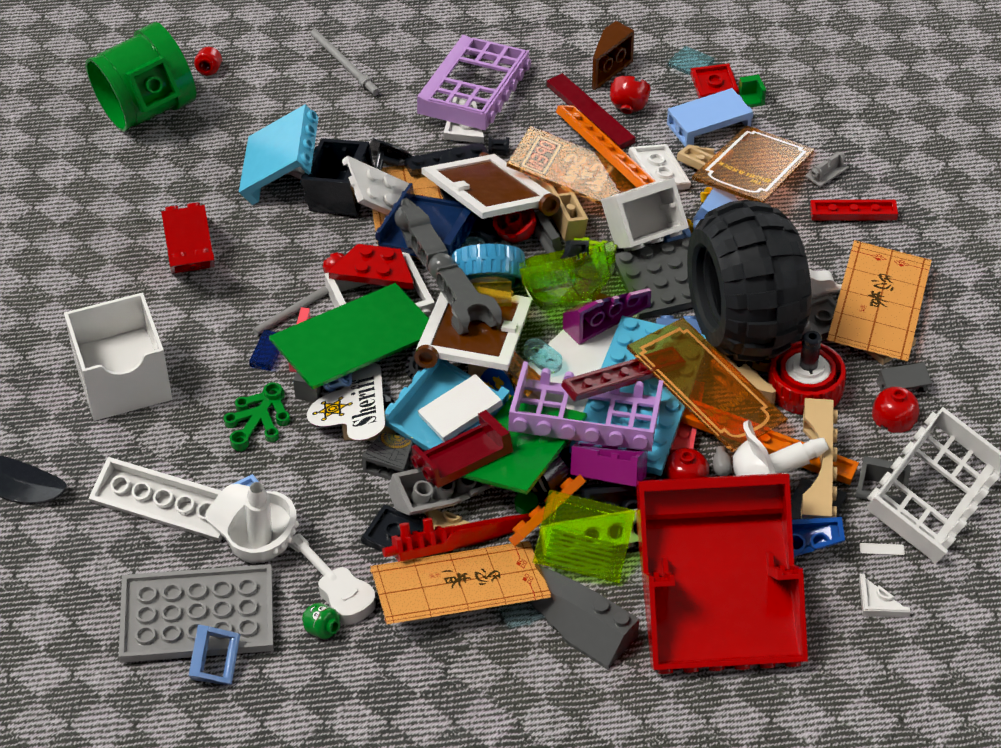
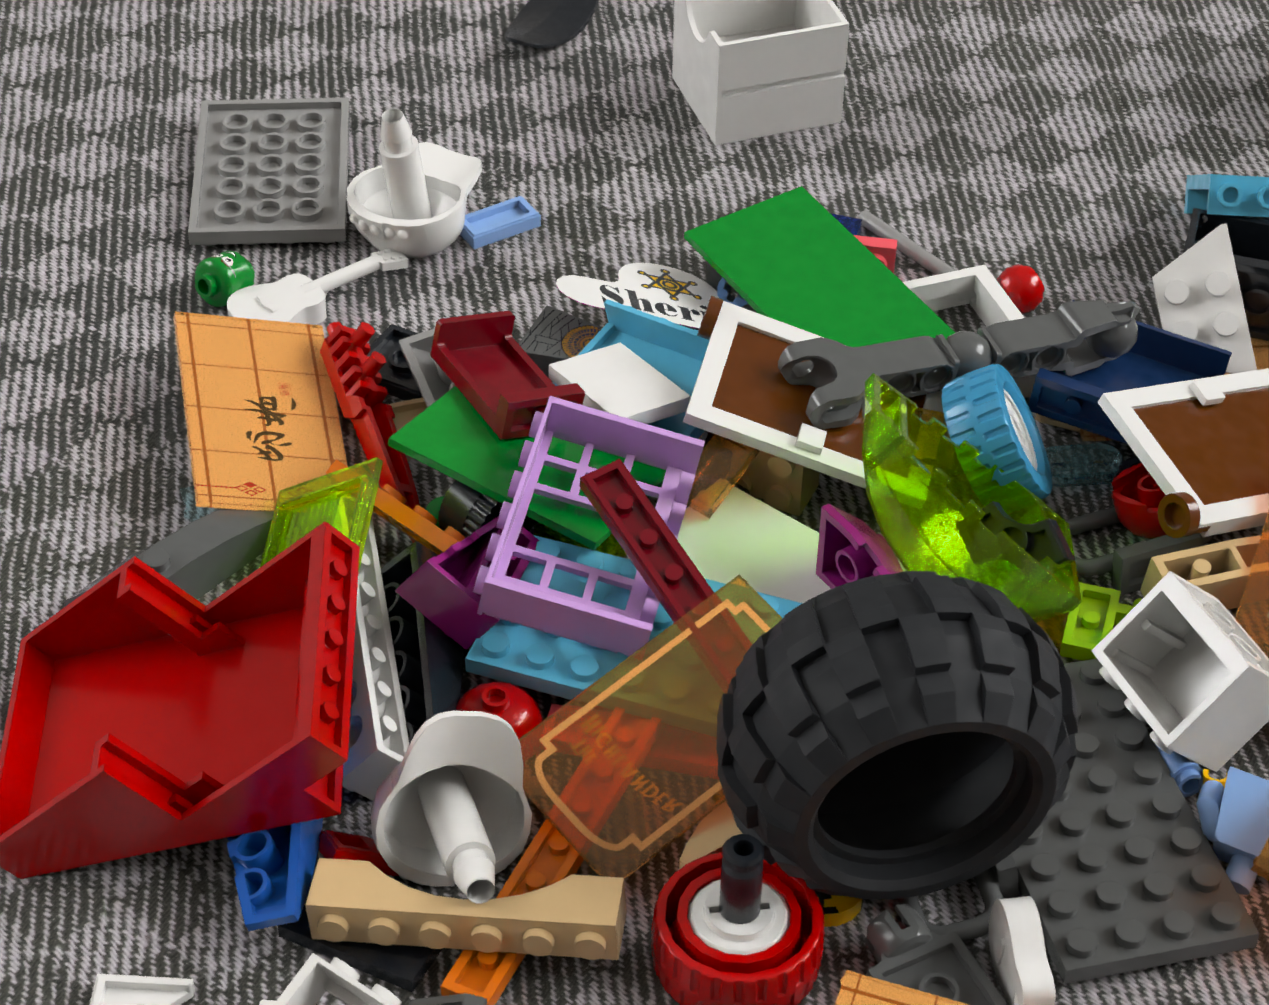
camera: 90 degrees right, 5 degrees down
white arch [88,457,223,542] -> none
red bracket [161,202,215,274] -> none
medium blue tile [189,625,241,685] -> none
green plant [224,382,290,452] -> none
red wing [329,244,413,289] -> none
clear light blue plate [524,338,562,374] -> none

